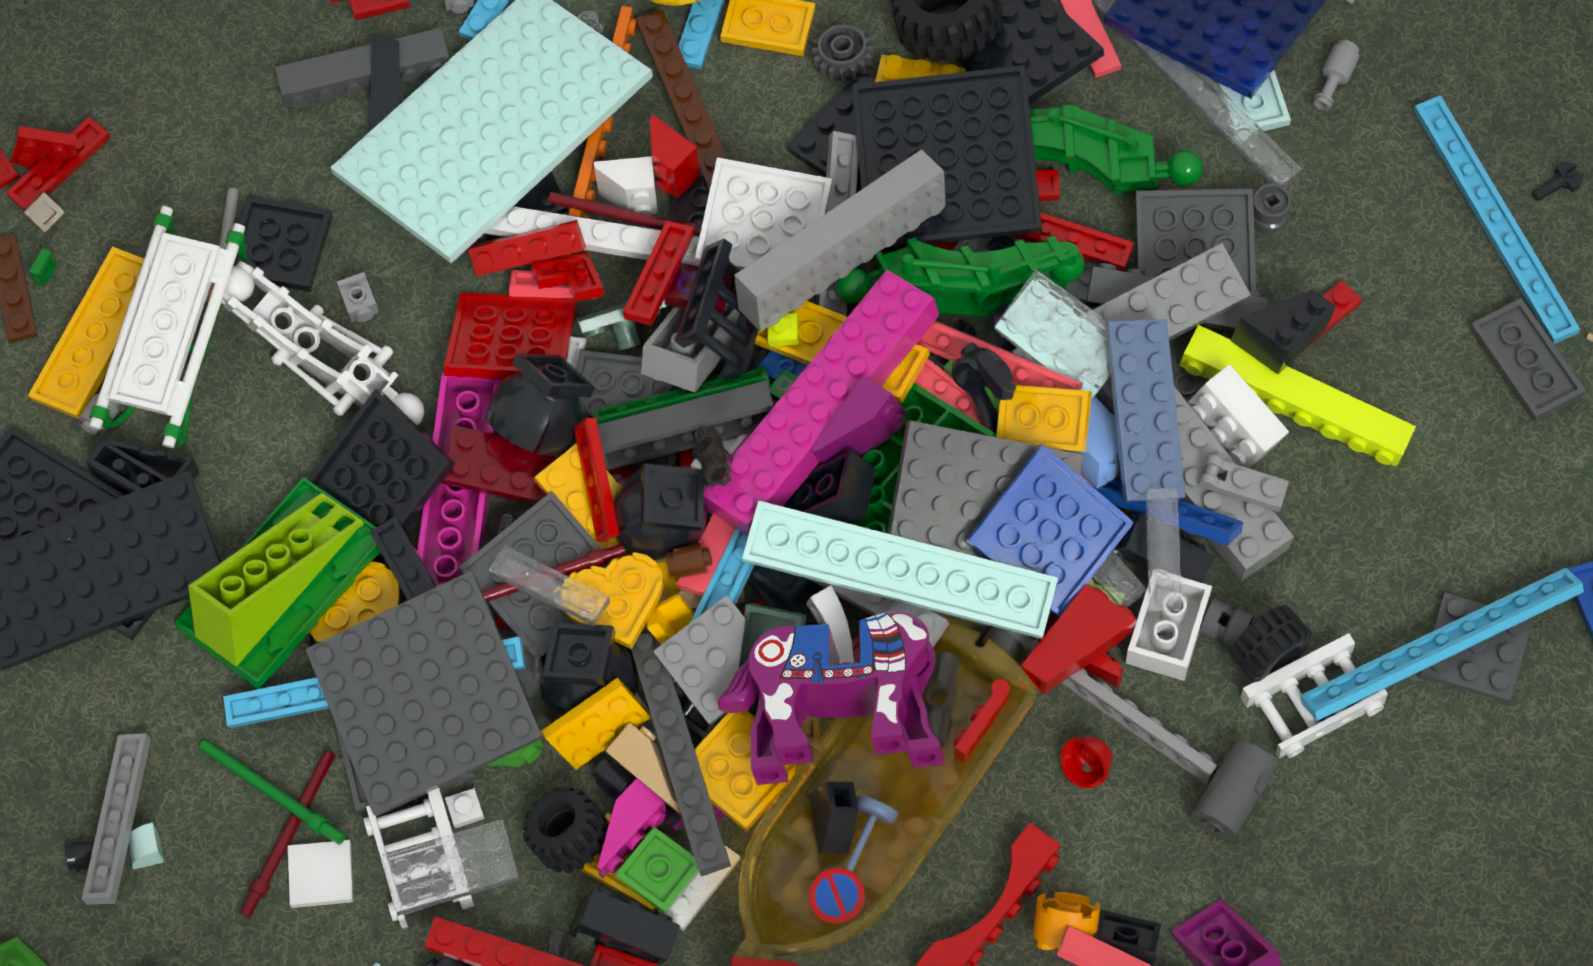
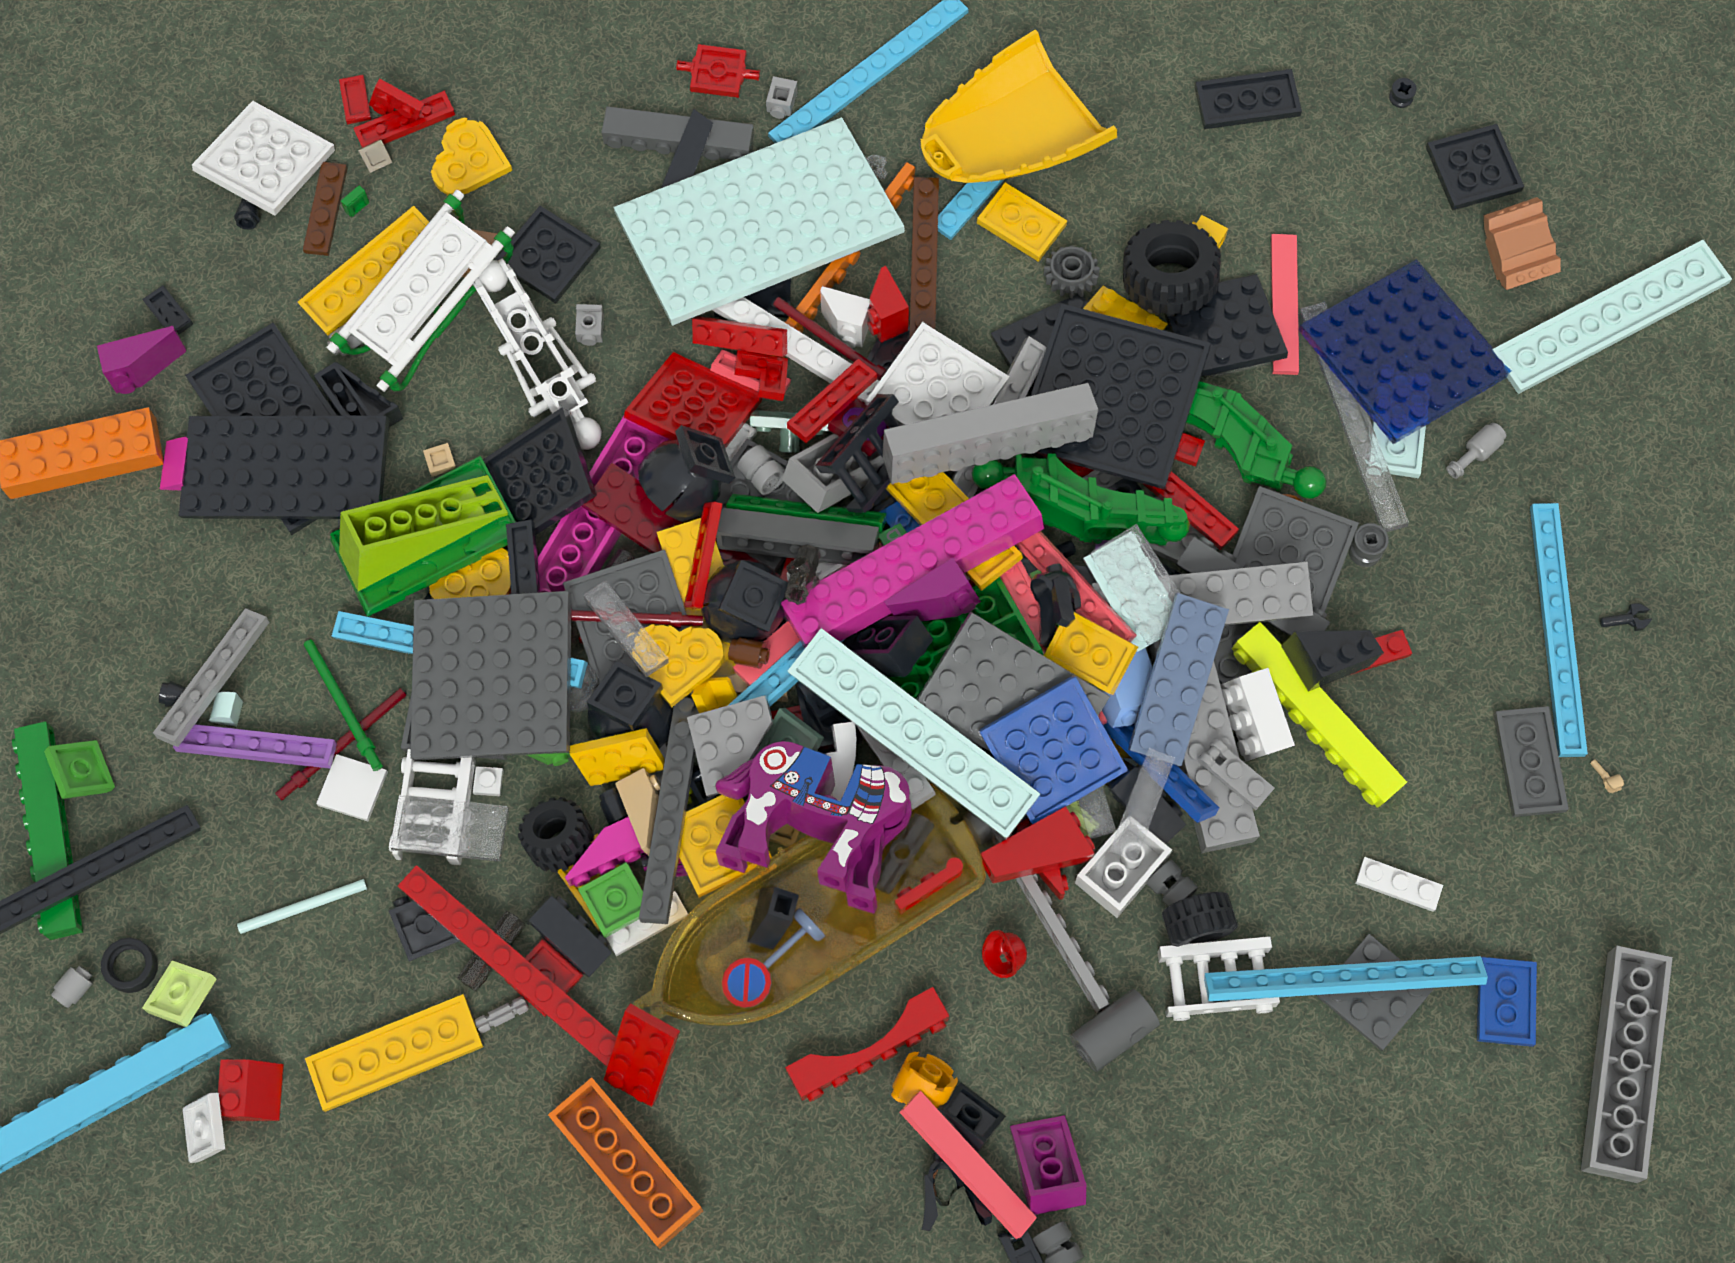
camera: 20 degrees right, 5 degrees up
light grey bar [219,188,239,250] -> none
neon yellow plate [768,313,799,347] -> none
none -> medium lavender plate [173,725,337,769]
none -> tan plate [423,443,456,477]
none -> yellow plate [431,118,512,196]
none -> light grey wheel [737,445,785,495]
none -> white plate [1355,857,1443,912]

